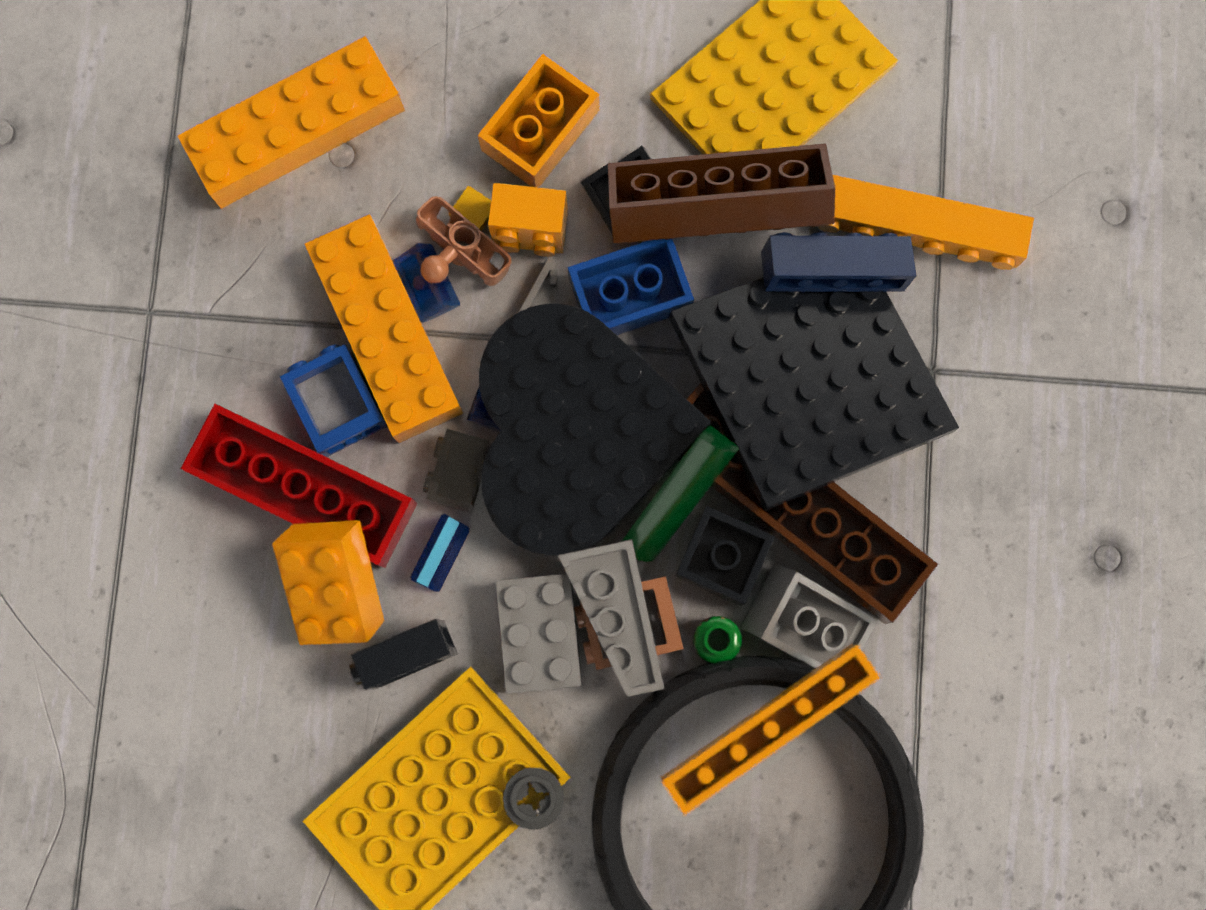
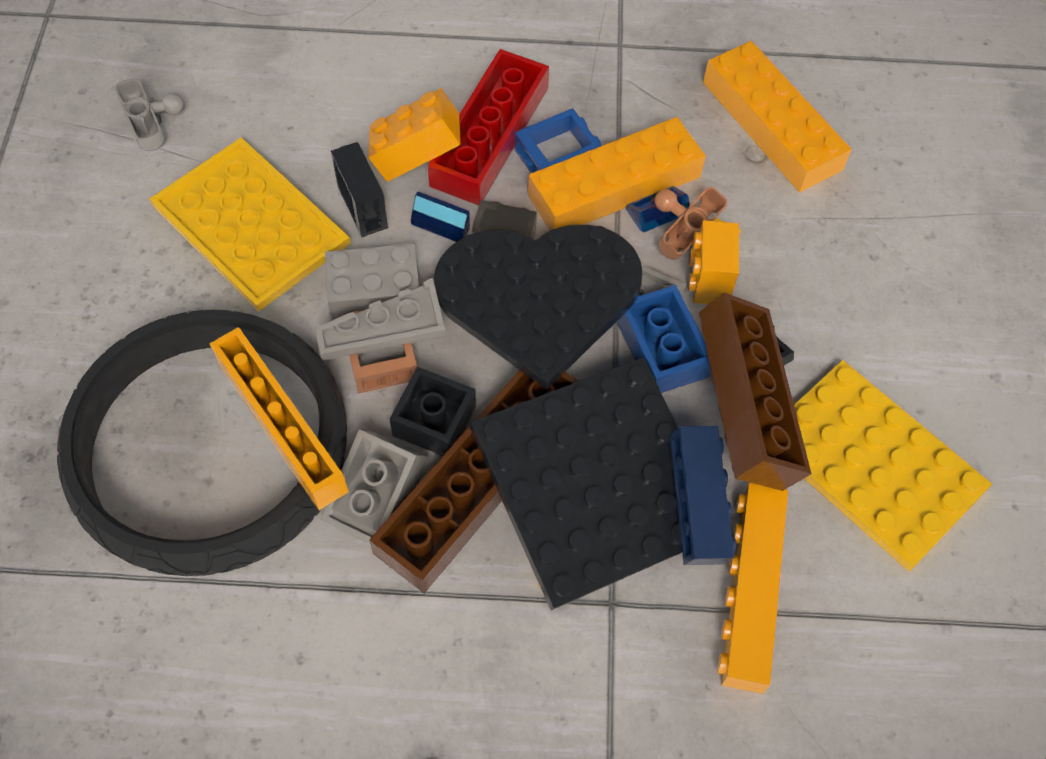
camera: 85 degrees right, 20 degrees down
light orange brick [477,54,600,188] -> none
dark grey gear [503,768,564,830] -> none
dark green brick [621,425,739,562] -> none
green head [692,616,742,663] -> none

